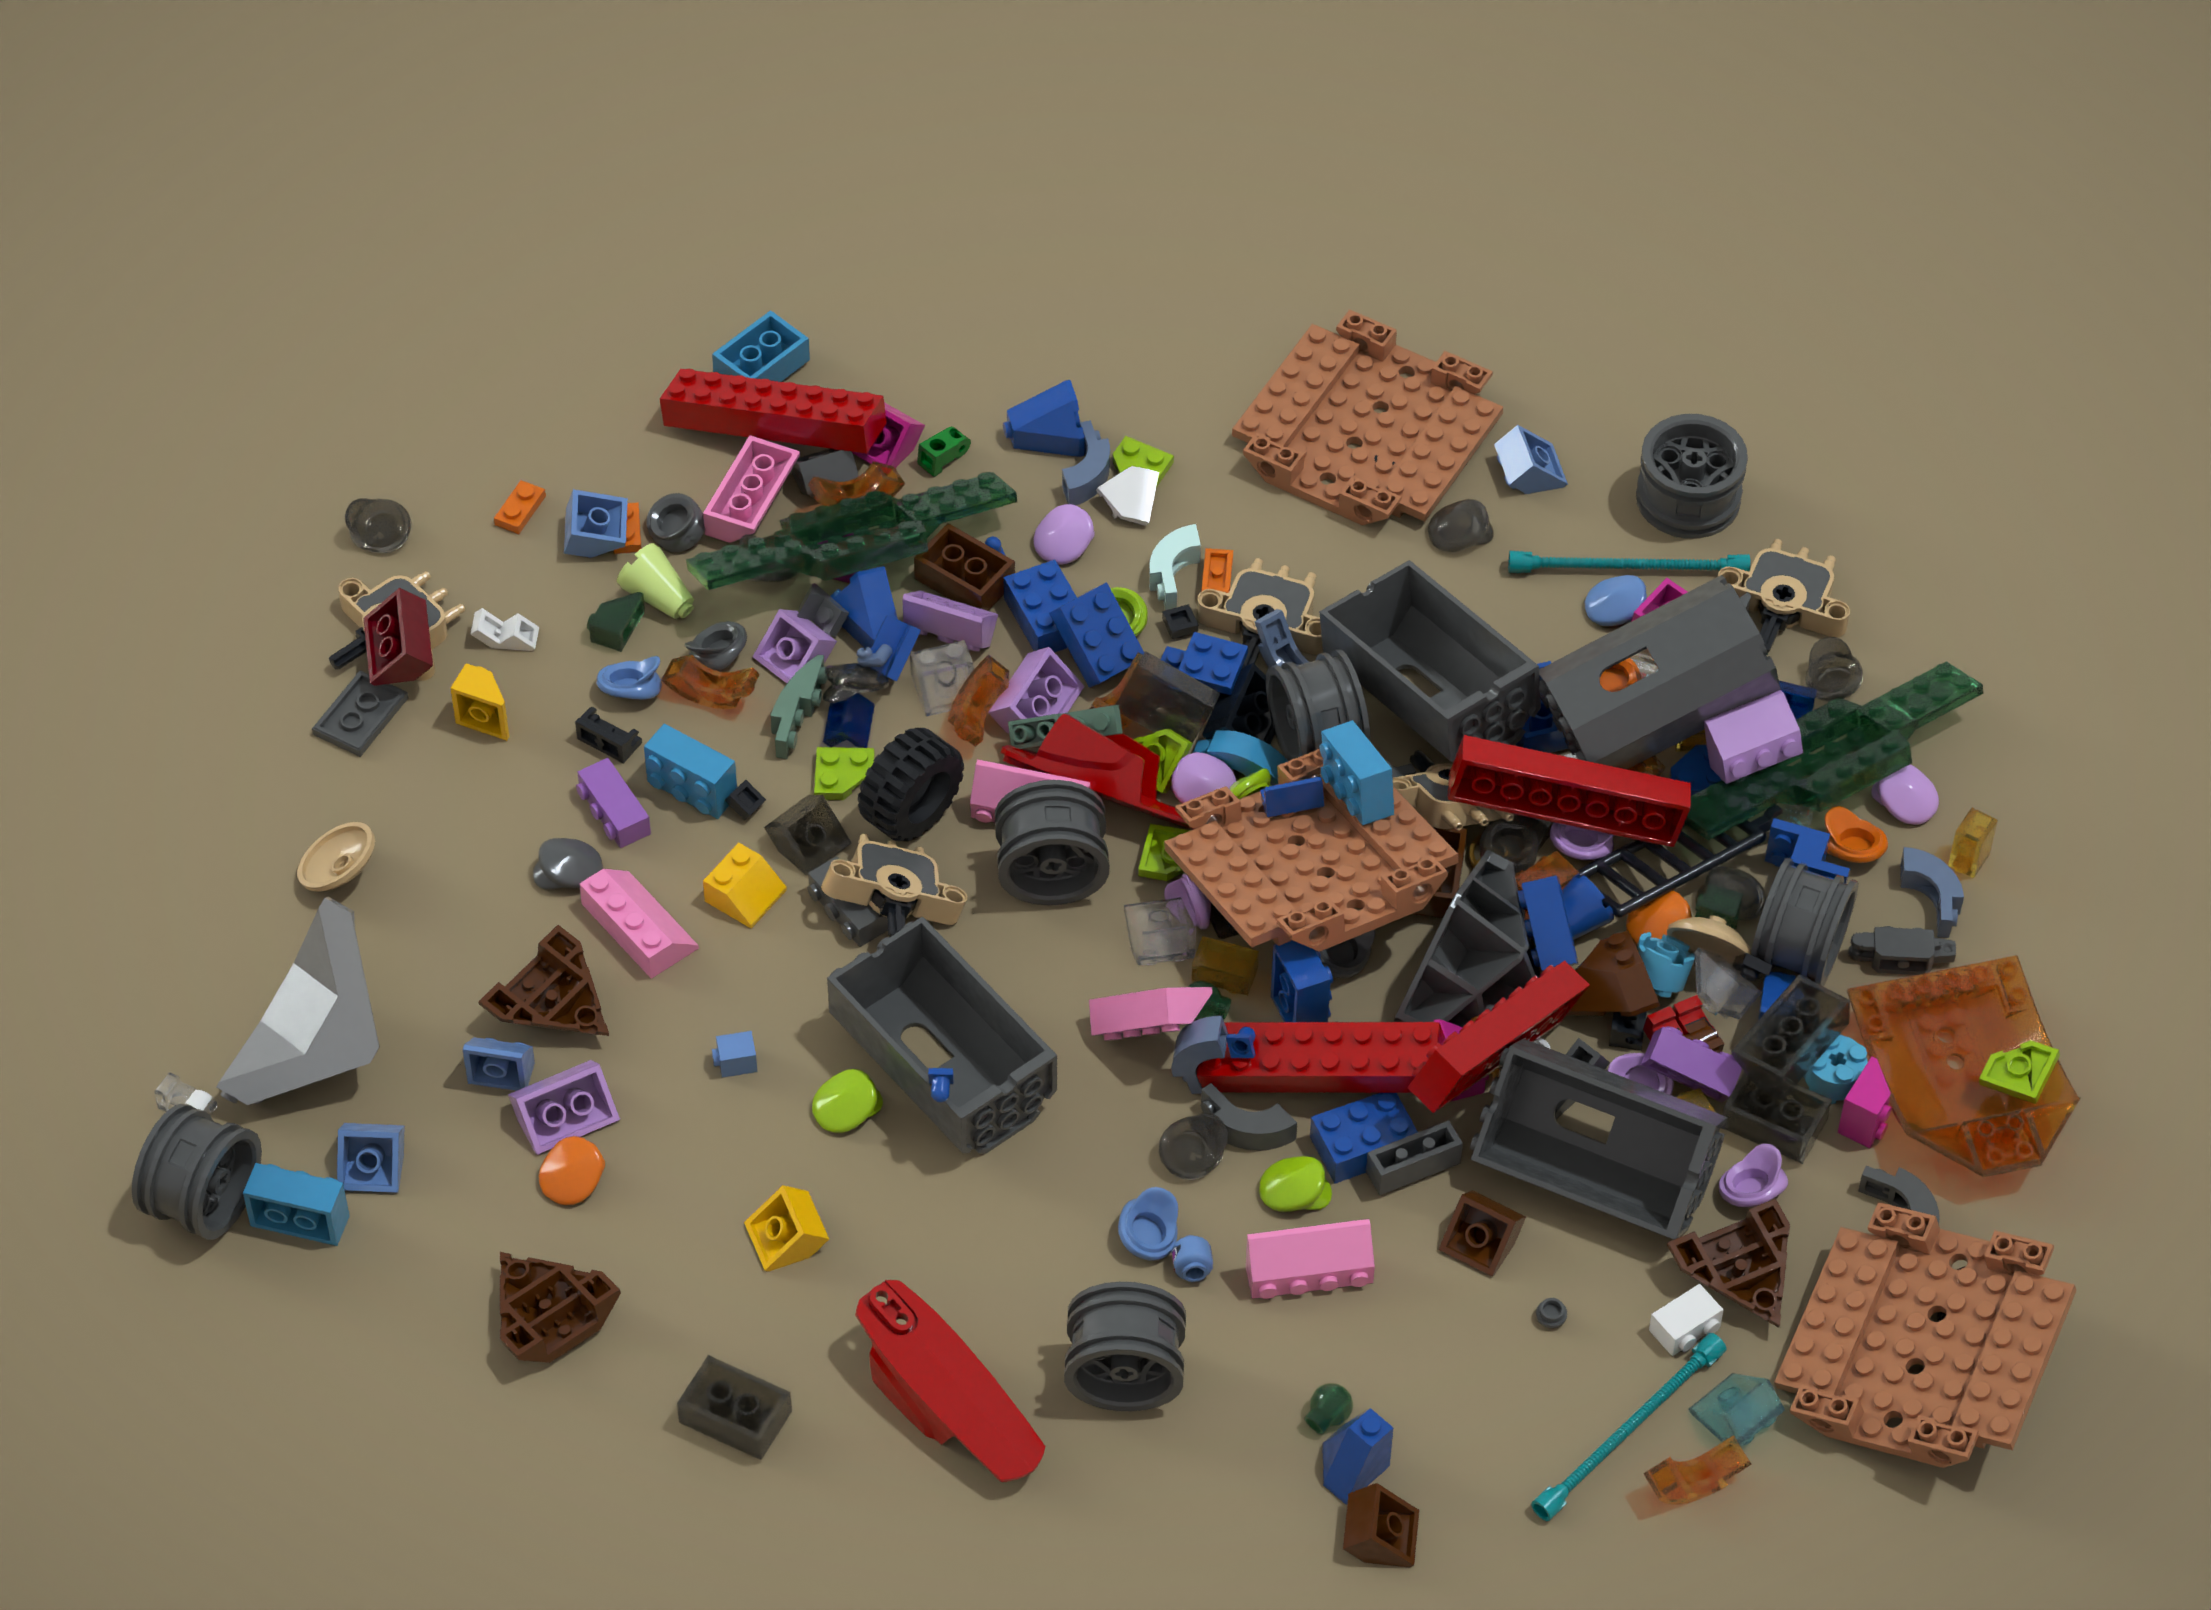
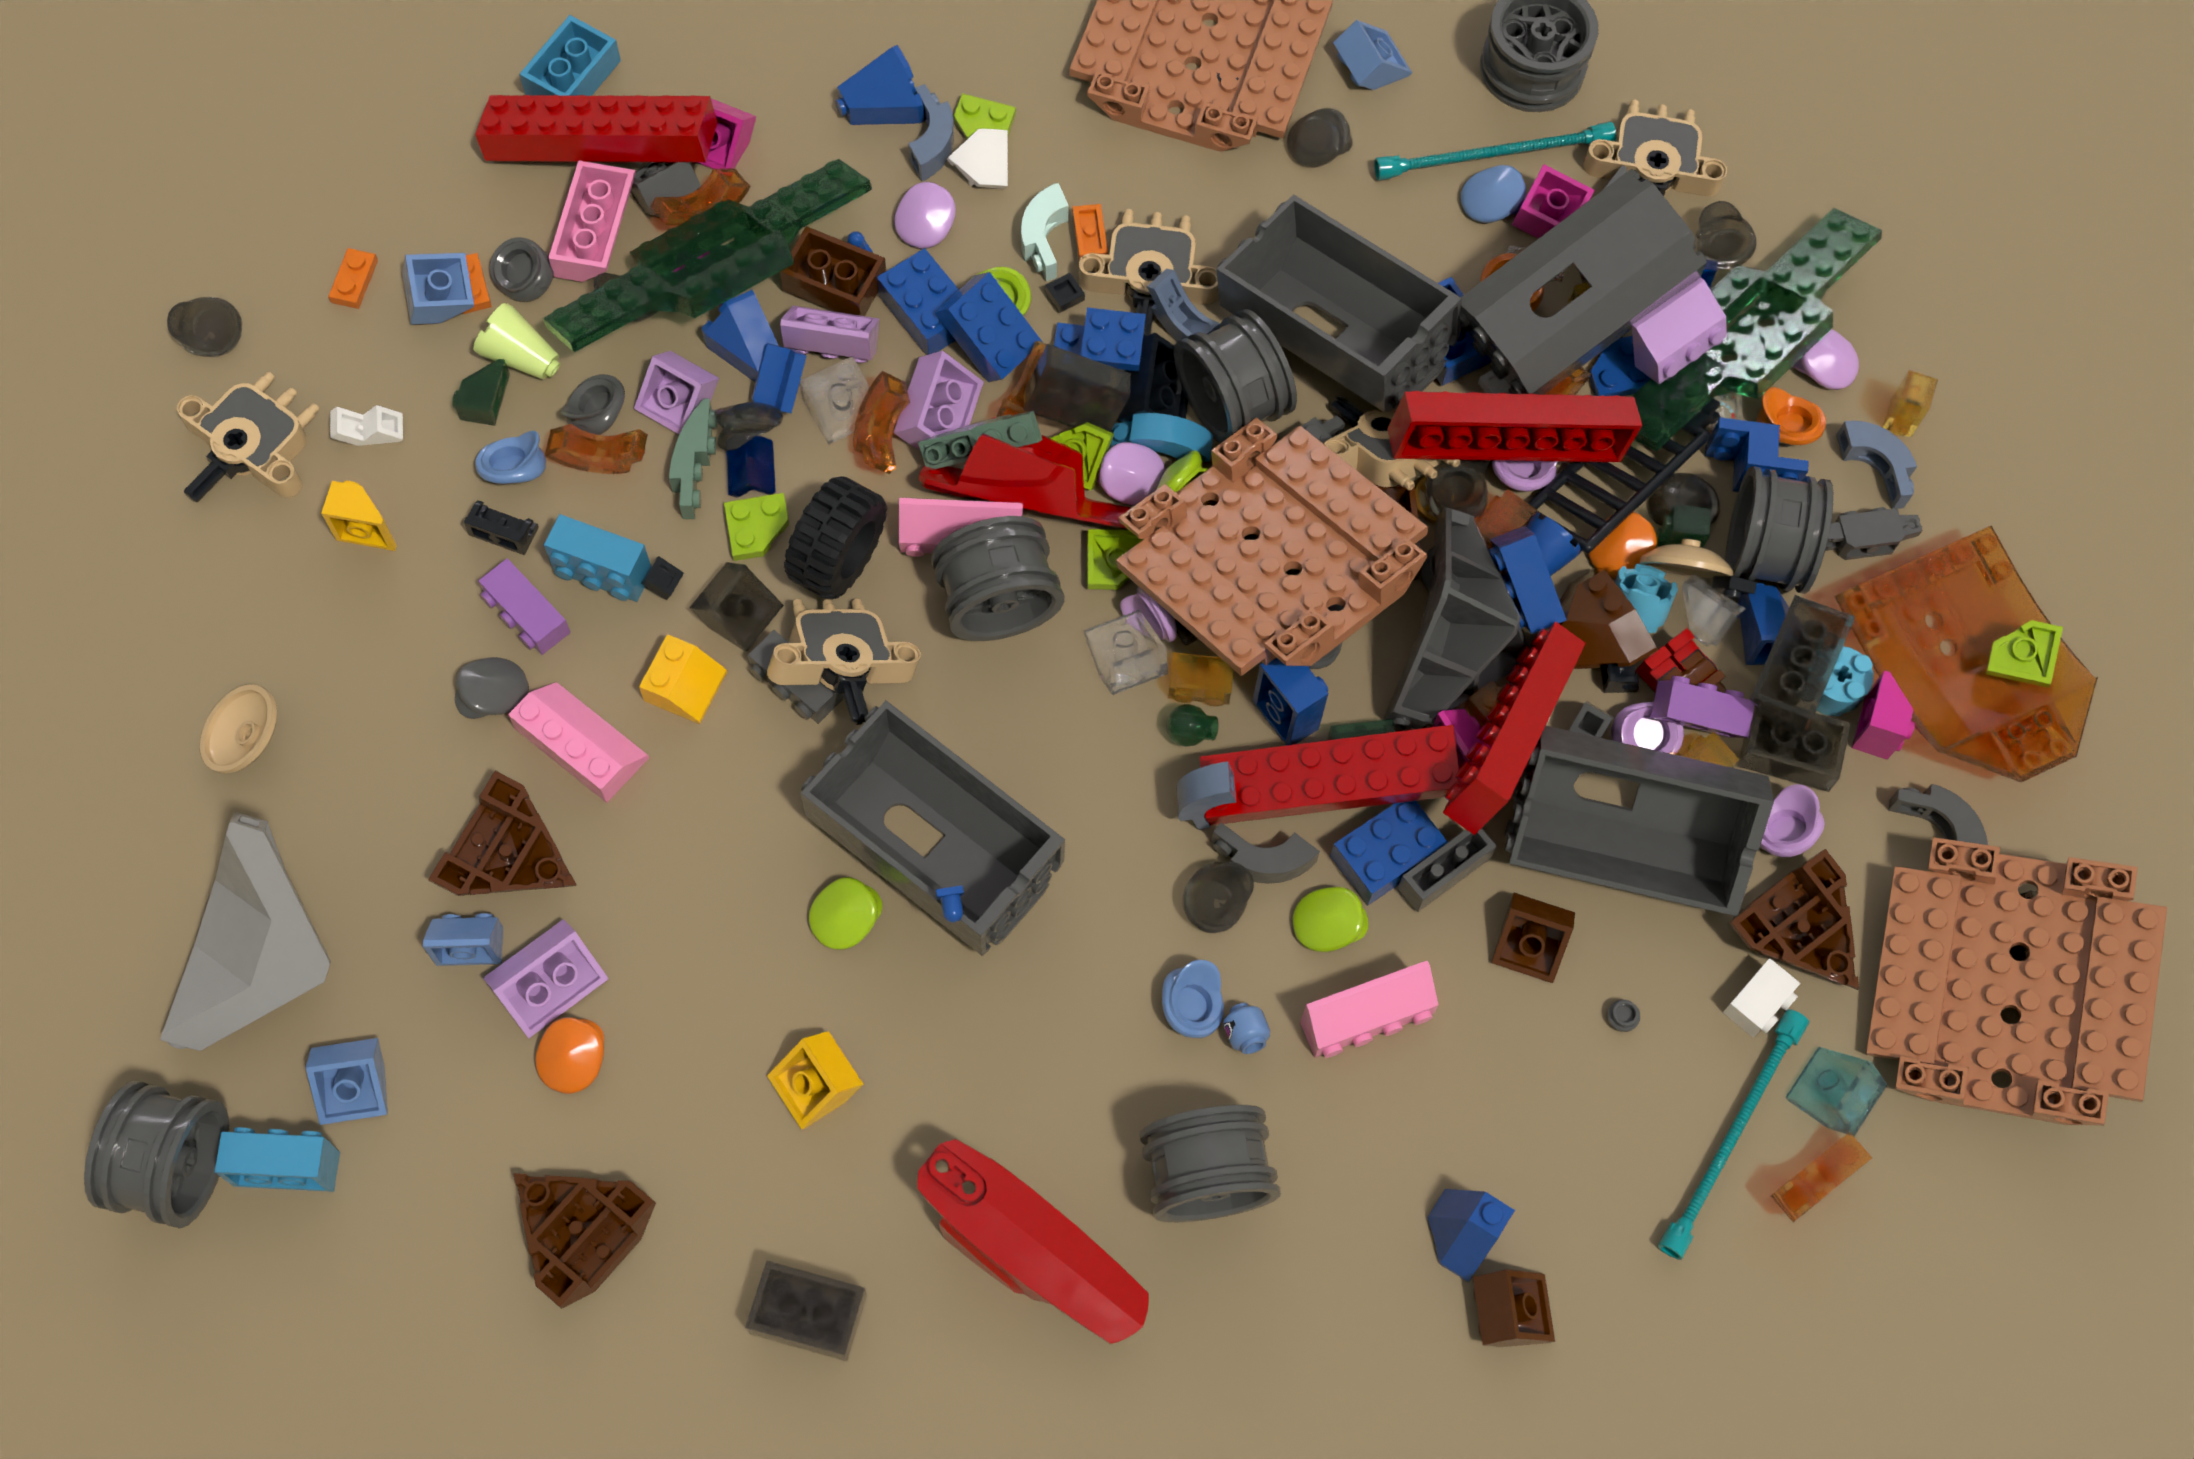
camera: 15 degrees left, 15 degrees up
clear leg [154,1072,217,1115] -> none
dark grey tile [312,670,408,757] -> none
dark red slope [363,588,433,686] -> none
medium blue brick [711,1031,758,1078] -> none
dark grey slope [797,583,849,637] -> none
sand blue arm [857,644,893,667] -> none
green leg [917,426,971,477] -> none
bright pink slope [1089,987,1212,1041] -> none
blue piece [1226,1027,1256,1058] -> none
blue panel [1260,777,1324,817] -> none
clear green piece [1304,1383,1353,1434] -> none
dark azure brick [1319,720,1394,826] -> none

